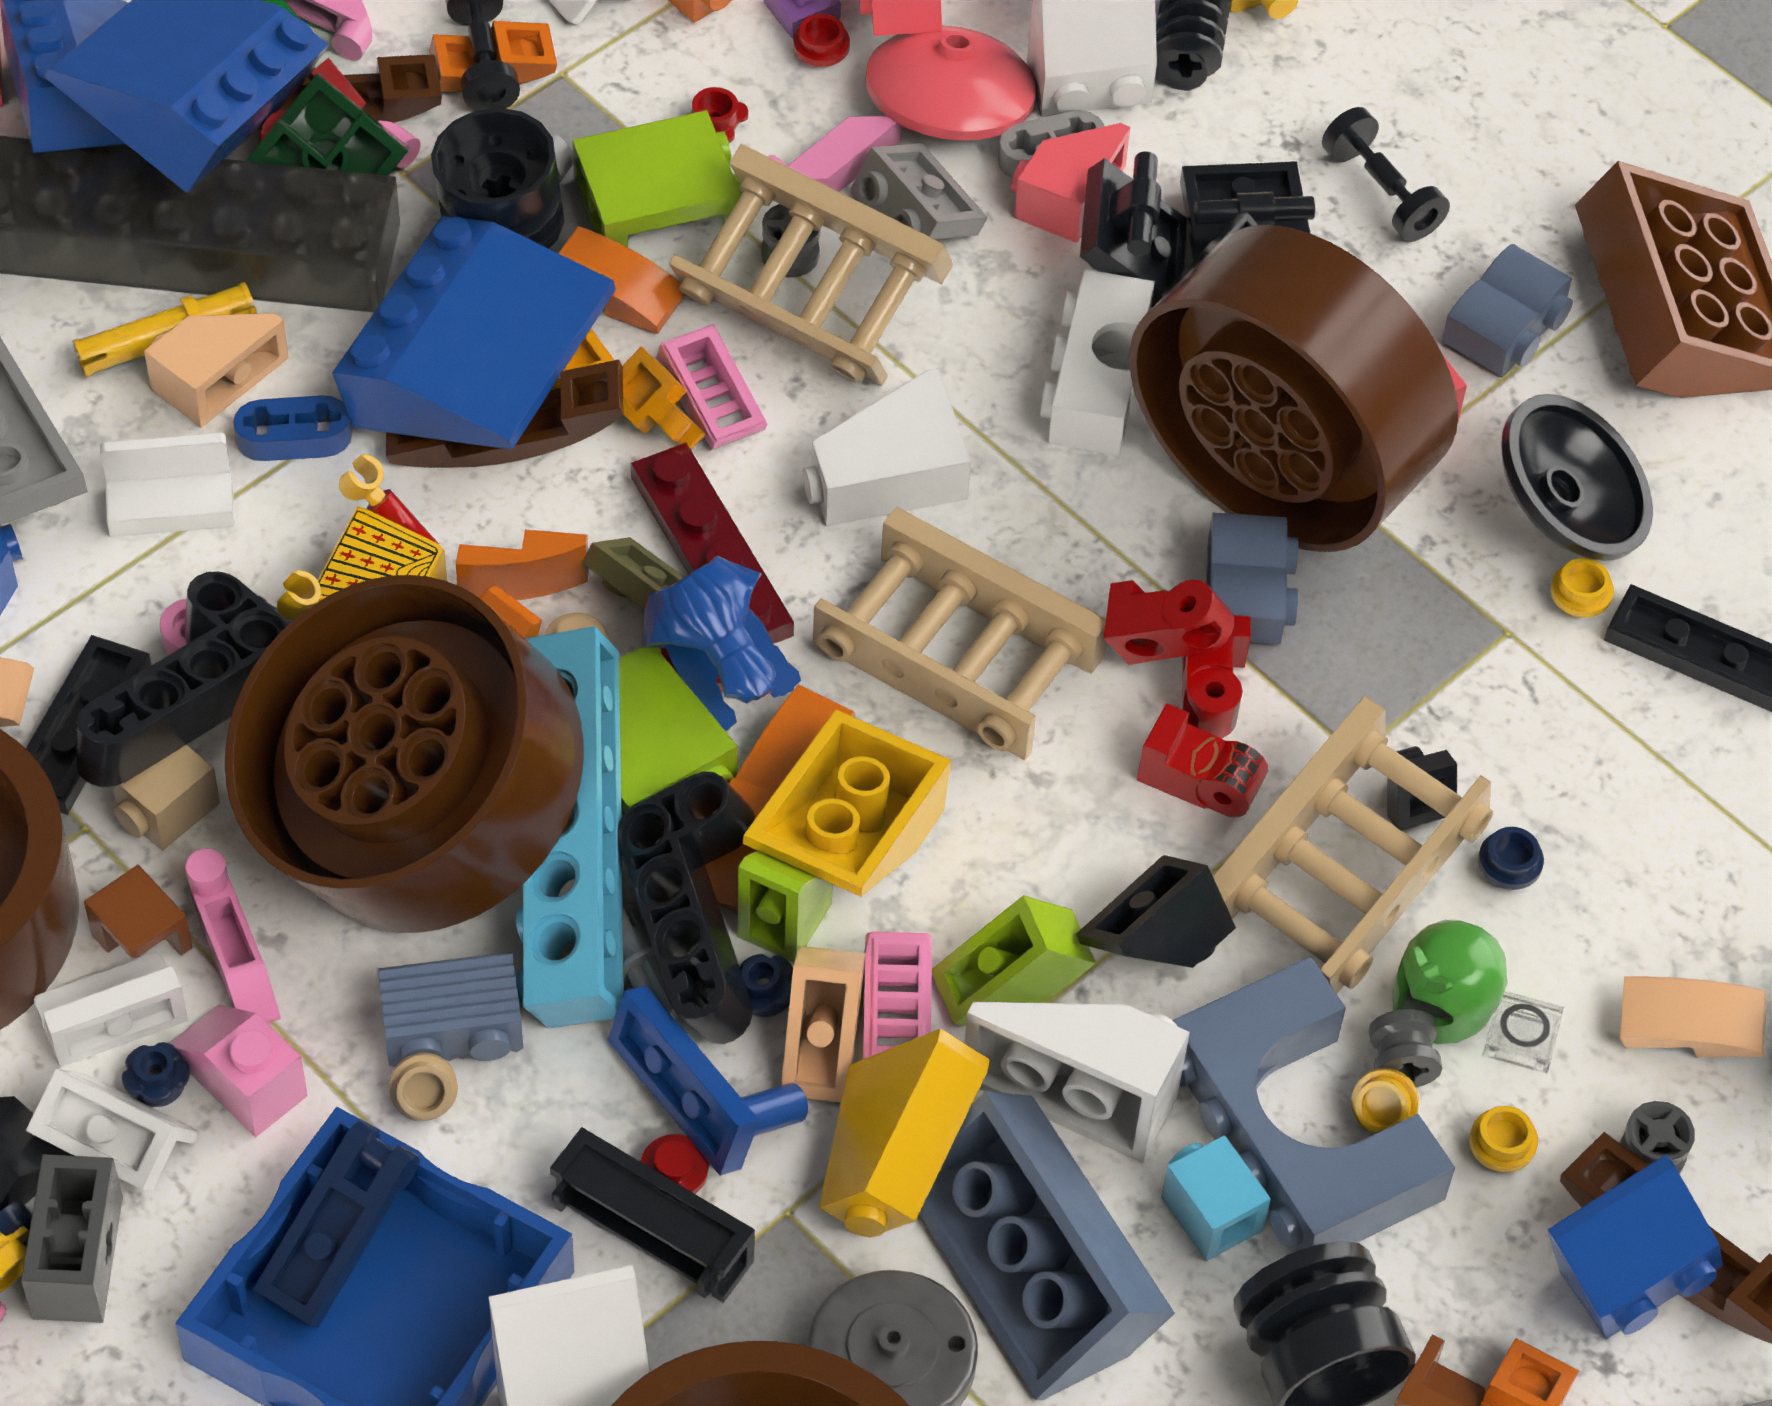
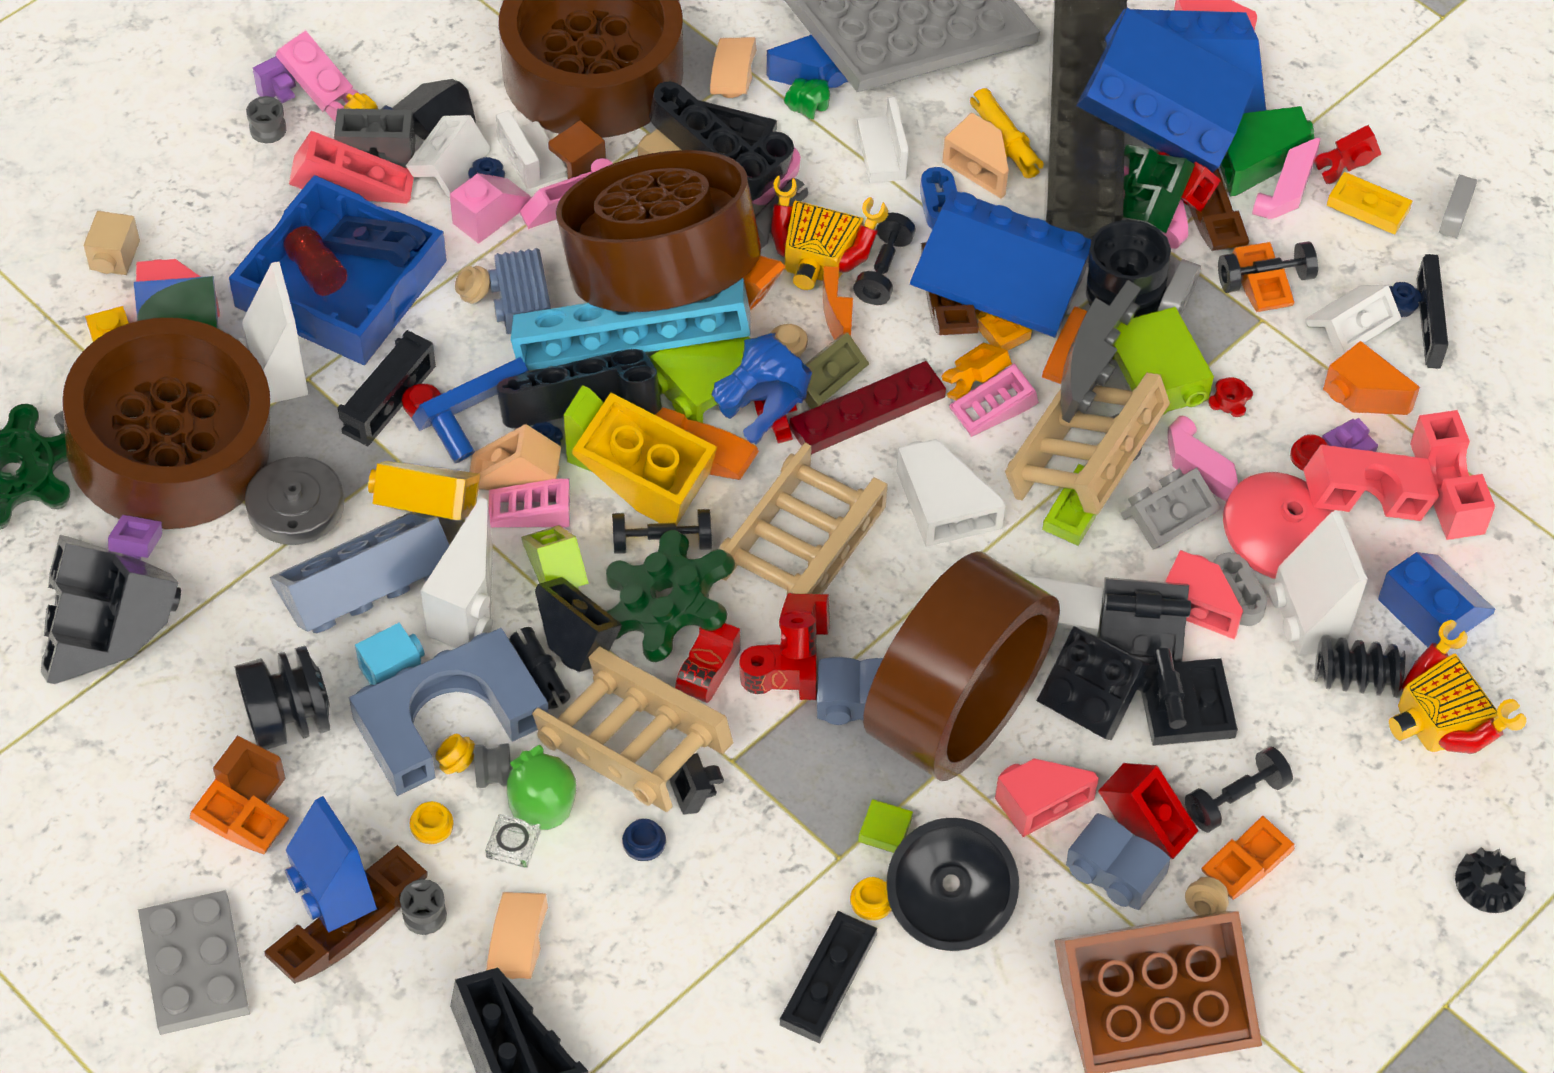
camera: 90 degrees right, 0 degrees up
none -> clear red piece [284,226,348,296]
none -> coral slope [289,131,414,204]
none -> black pin [509,627,570,709]
none -> dark green plate [606,530,735,662]
none -> black wheel [612,509,712,554]
none -> green arm [784,78,830,119]
none -> black wheel [853,212,916,305]
none -> lime tile [858,799,913,853]
none -> lime plate [1042,463,1097,546]
none -> dark grey slope [1061,280,1141,423]
none -> red slope [1098,763,1199,859]
none -> tan plate [1185,877,1229,915]
none -> orange slope [1201,816,1295,900]

